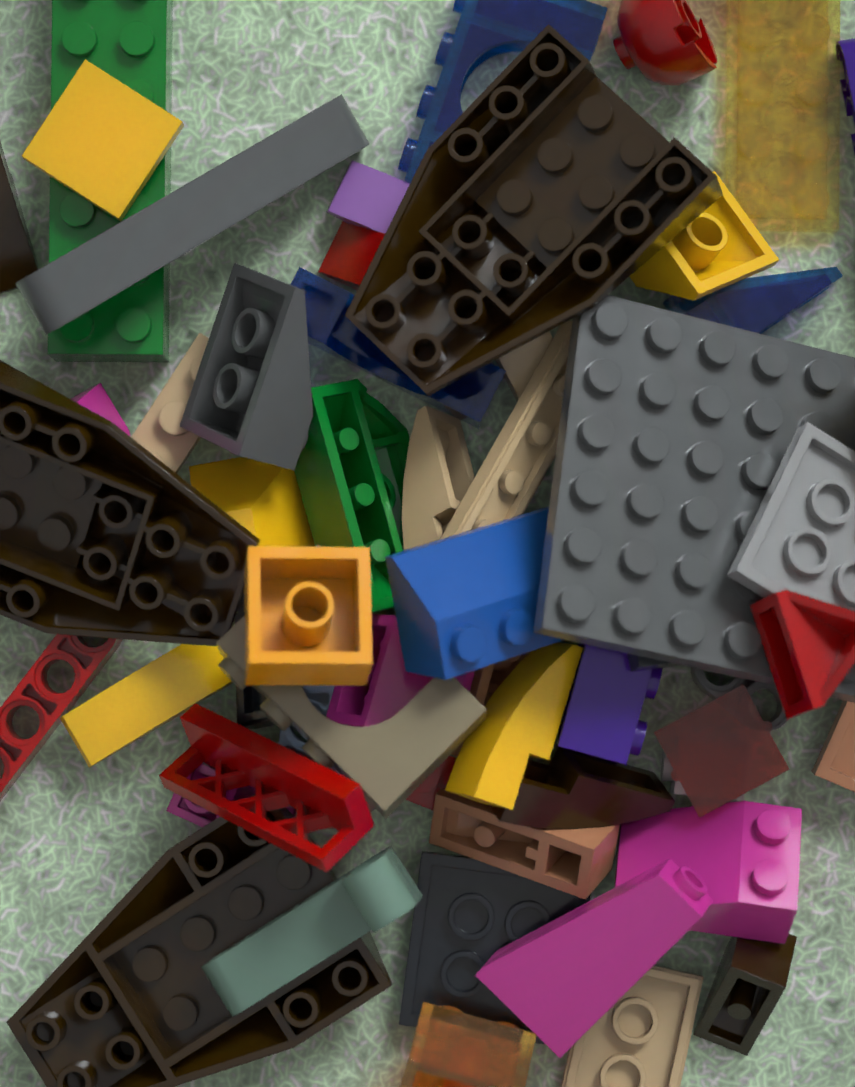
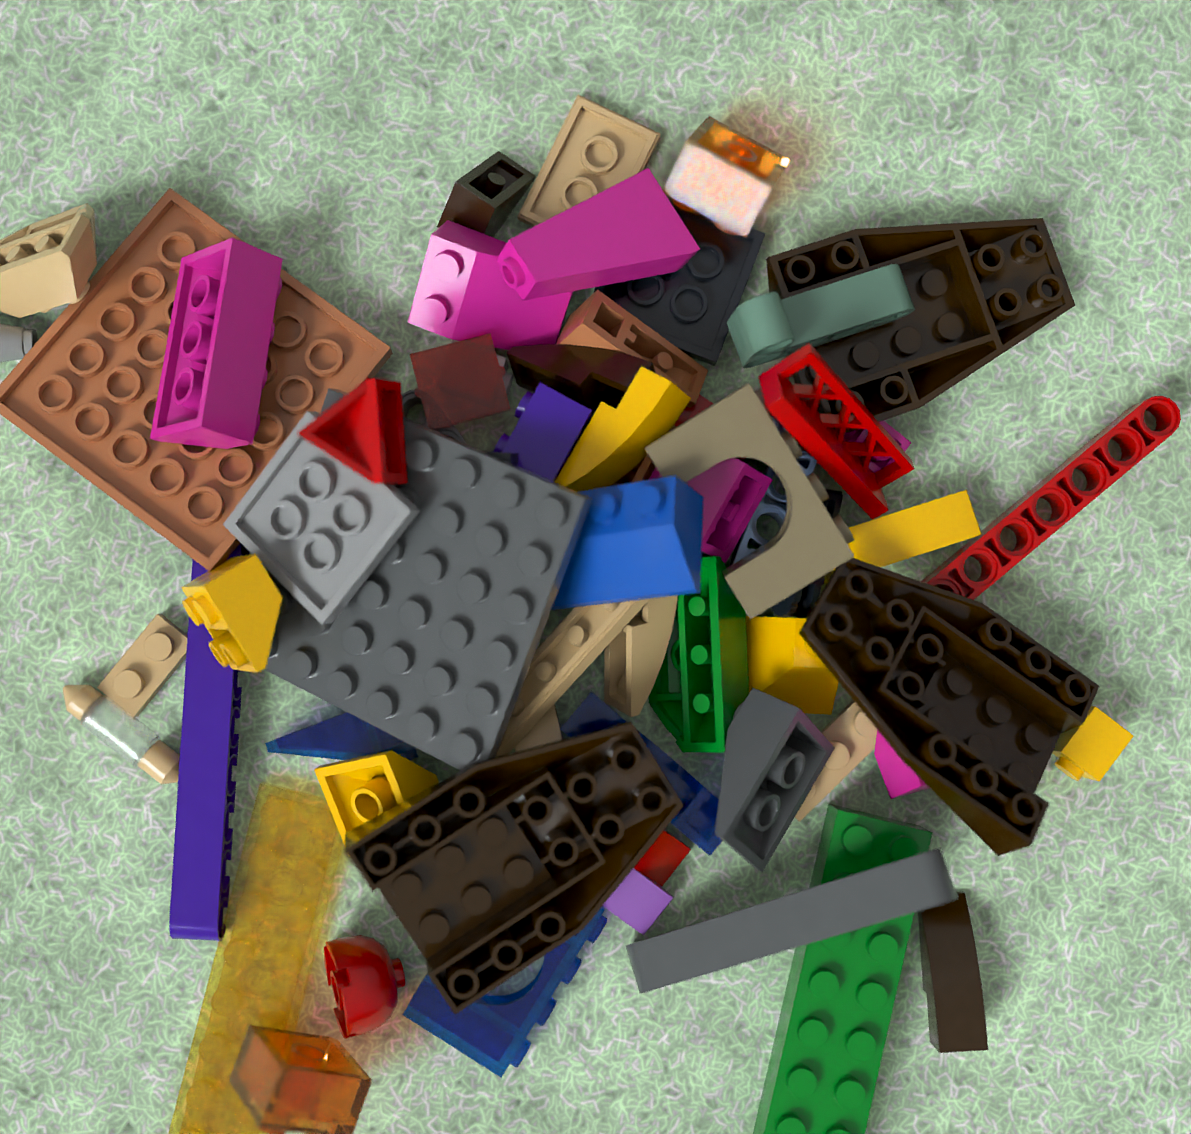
camera: 175 degrees left, 0 degrees up
yellow tile [22,59,184,222] -> none
light orange brick [244,546,372,686] -> none

